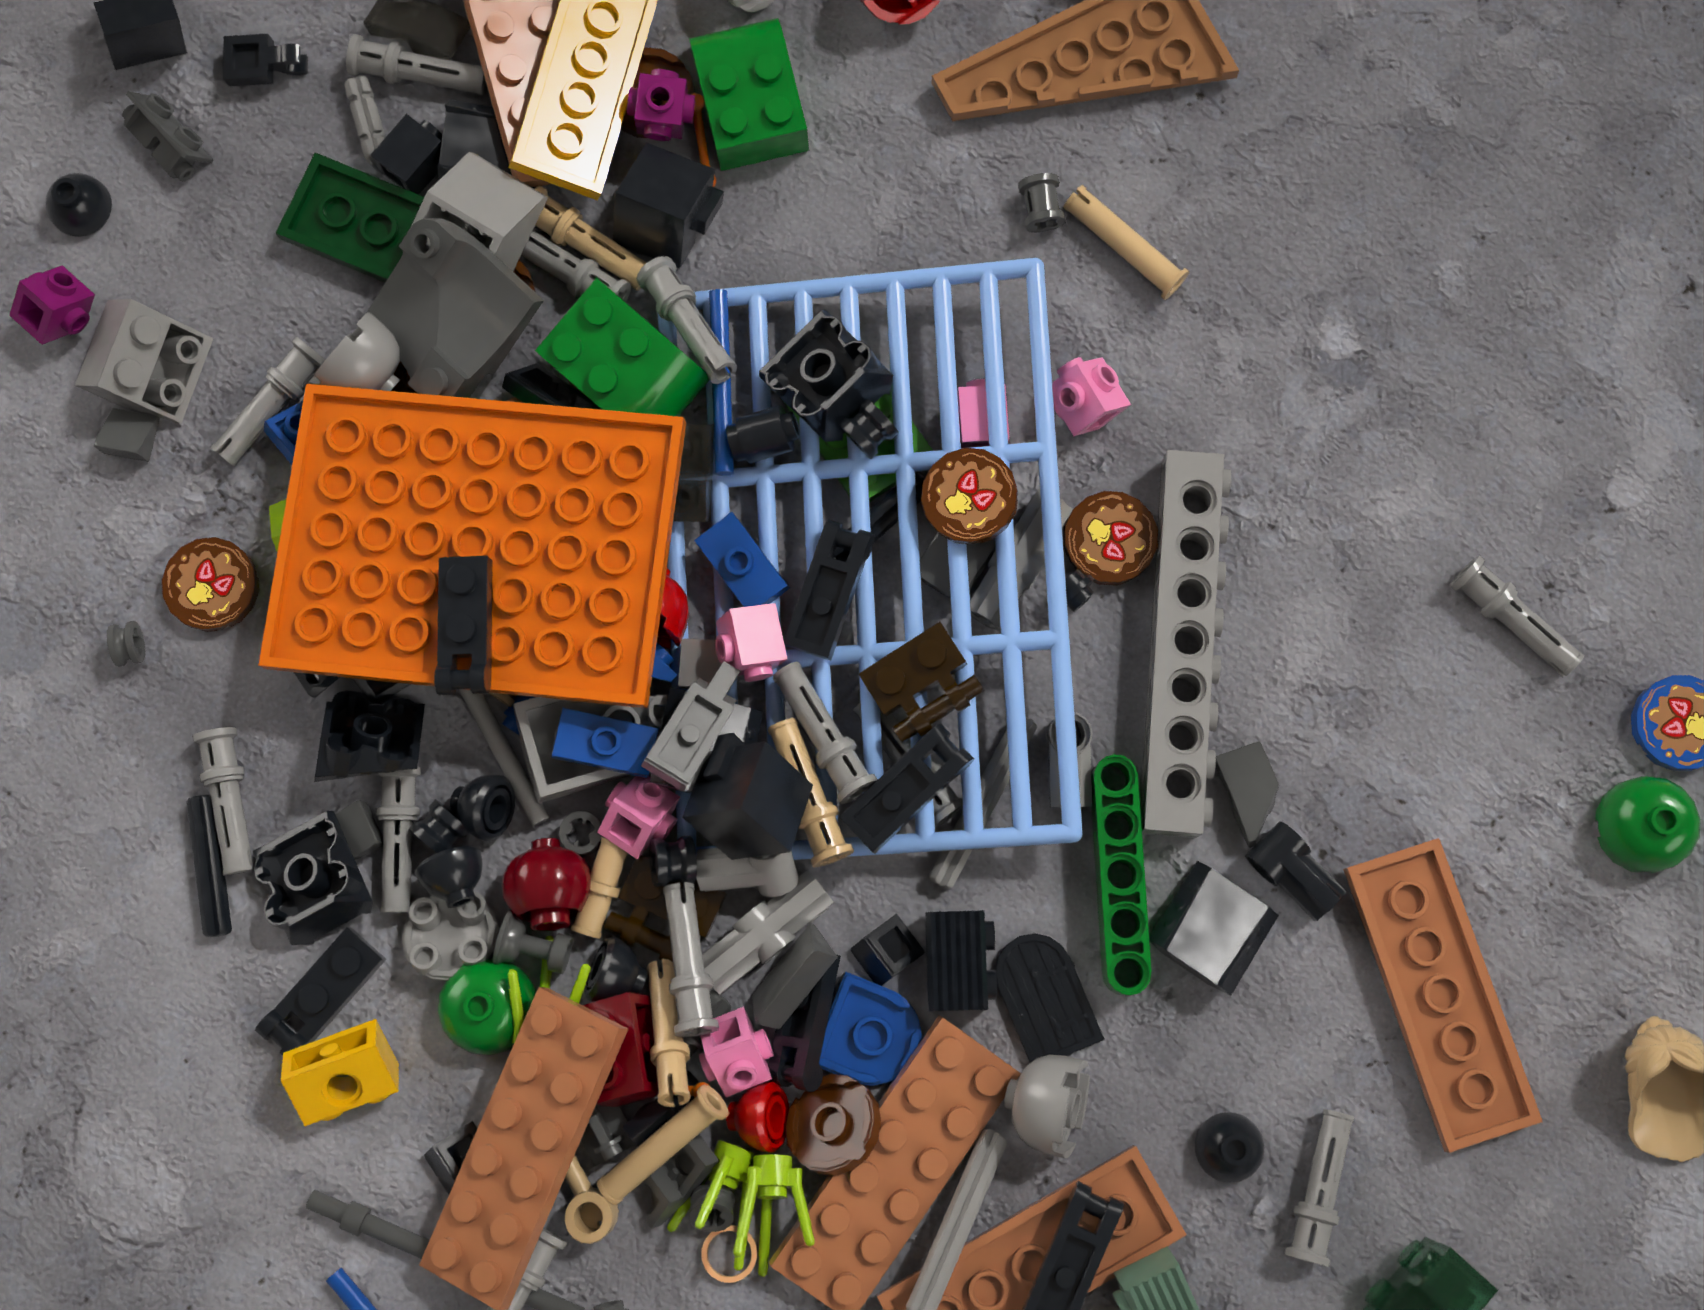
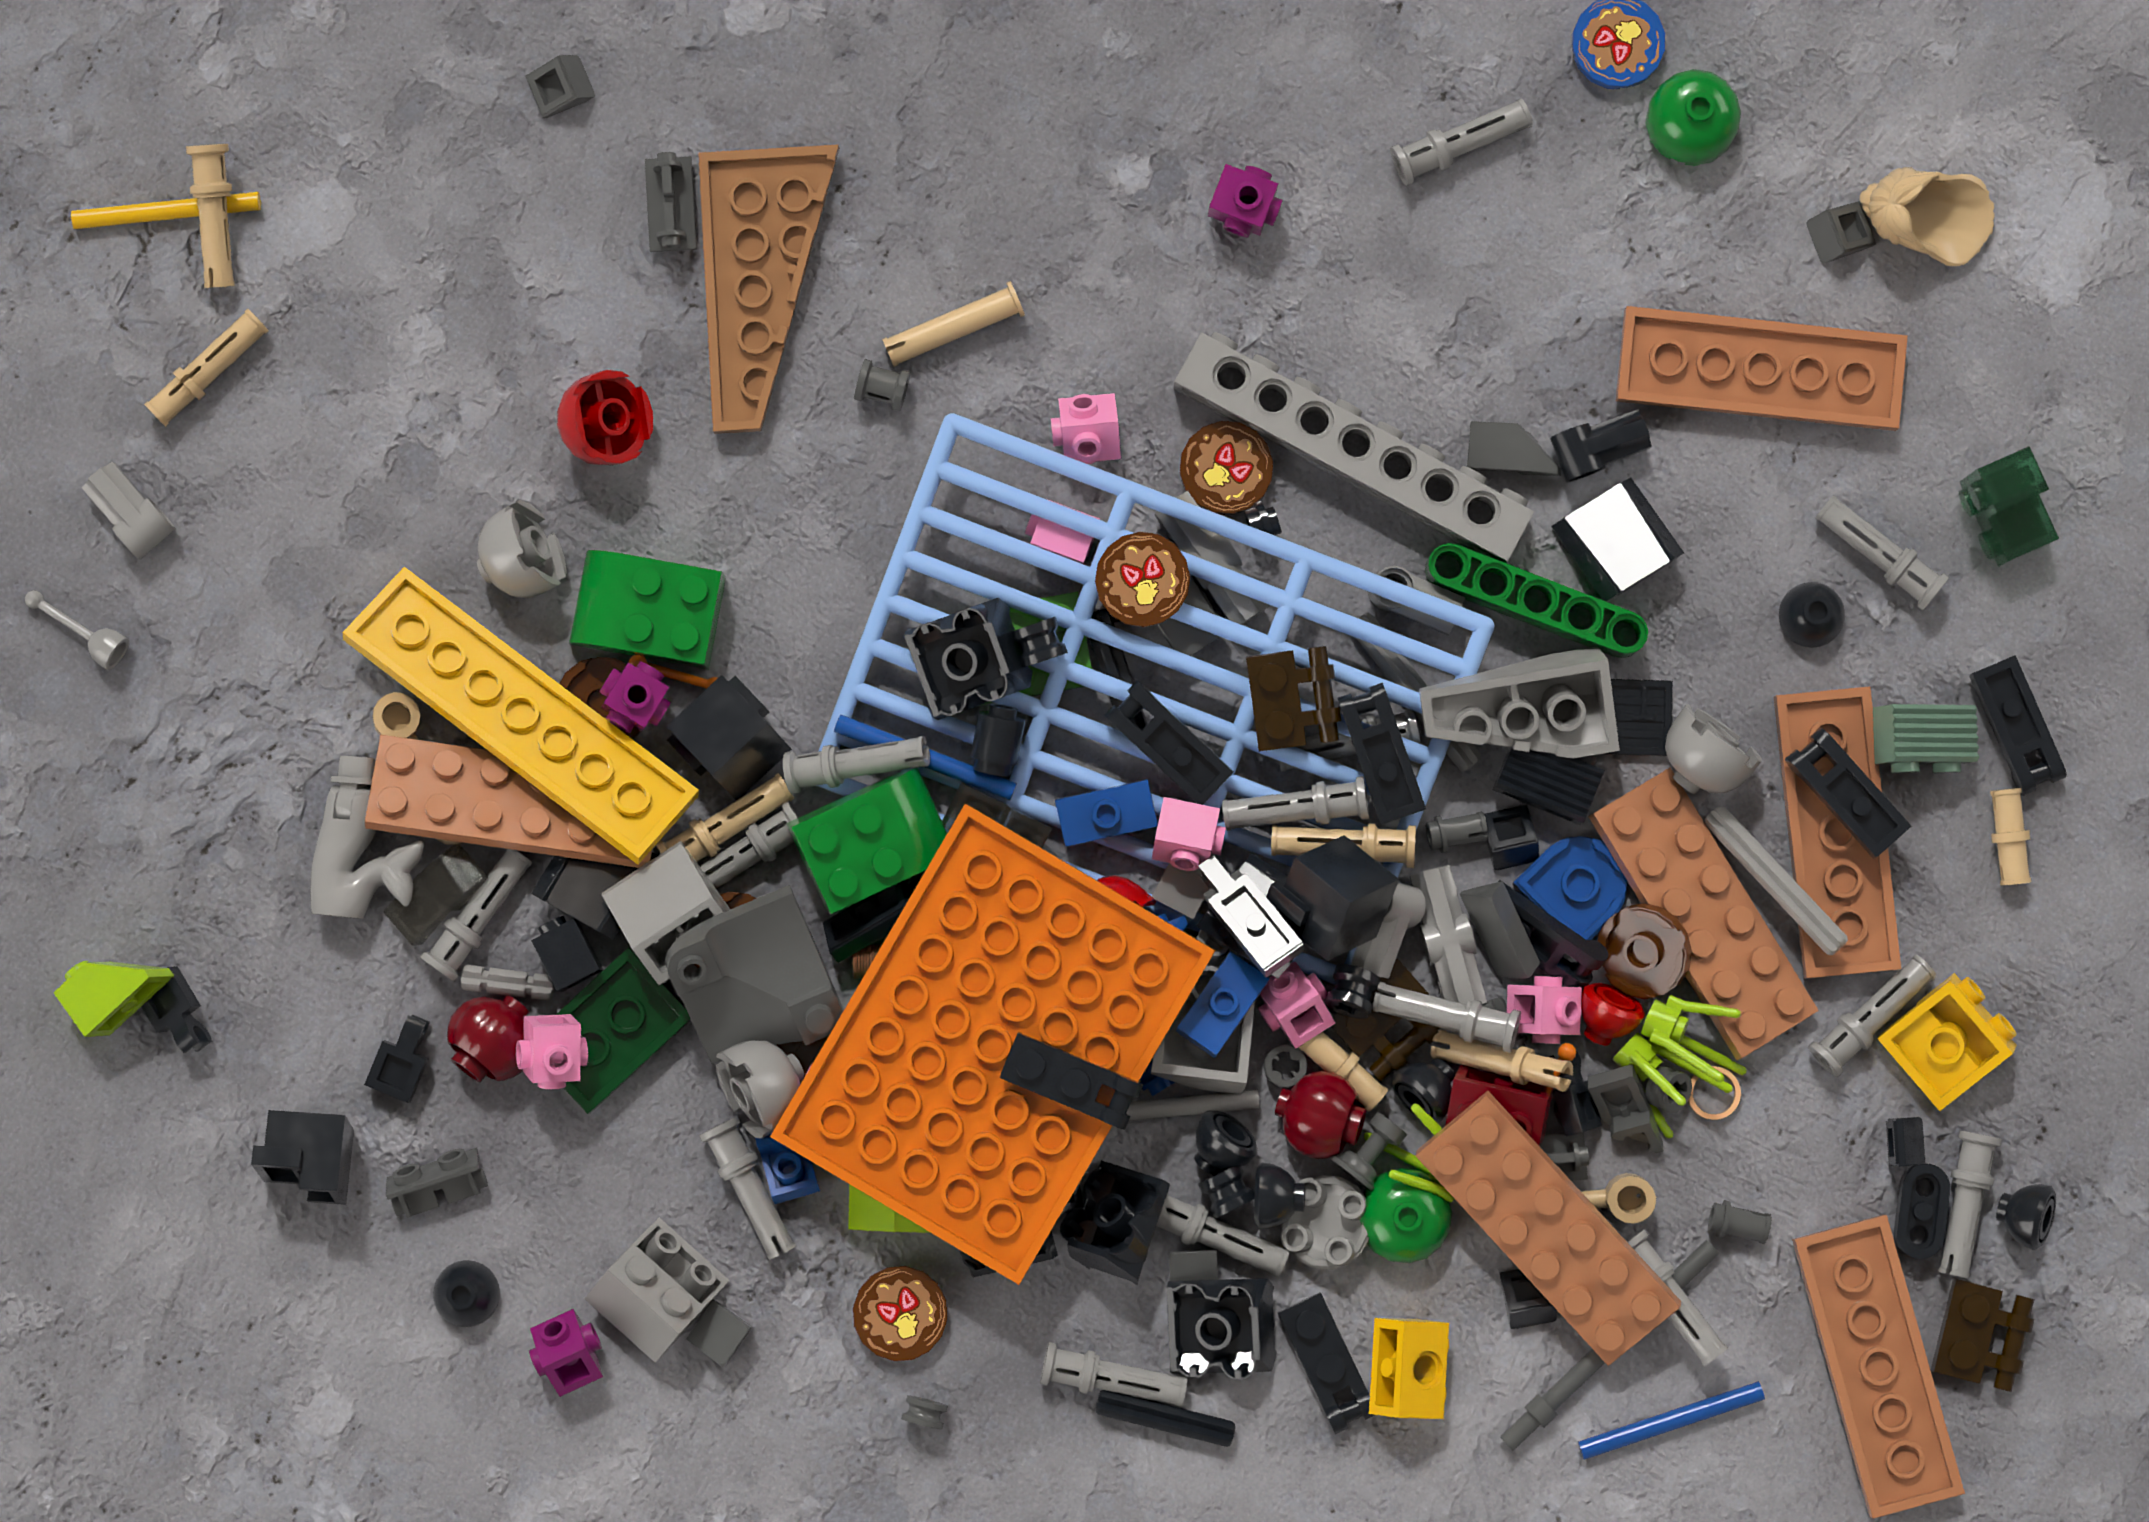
camera: 70 degrees left, 5 degrees up
tan pin [597,1085,729,1205] -> none
none -> dark red plant [447,995,530,1083]
none -> bright pink brick [516,1014,588,1089]
none -> magenta brick [1208,164,1283,238]
none -> light grey wedge [1419,646,1620,759]
none -> dark grey pin [1426,811,1488,853]
none -> dark grey slope [1806,201,1876,263]

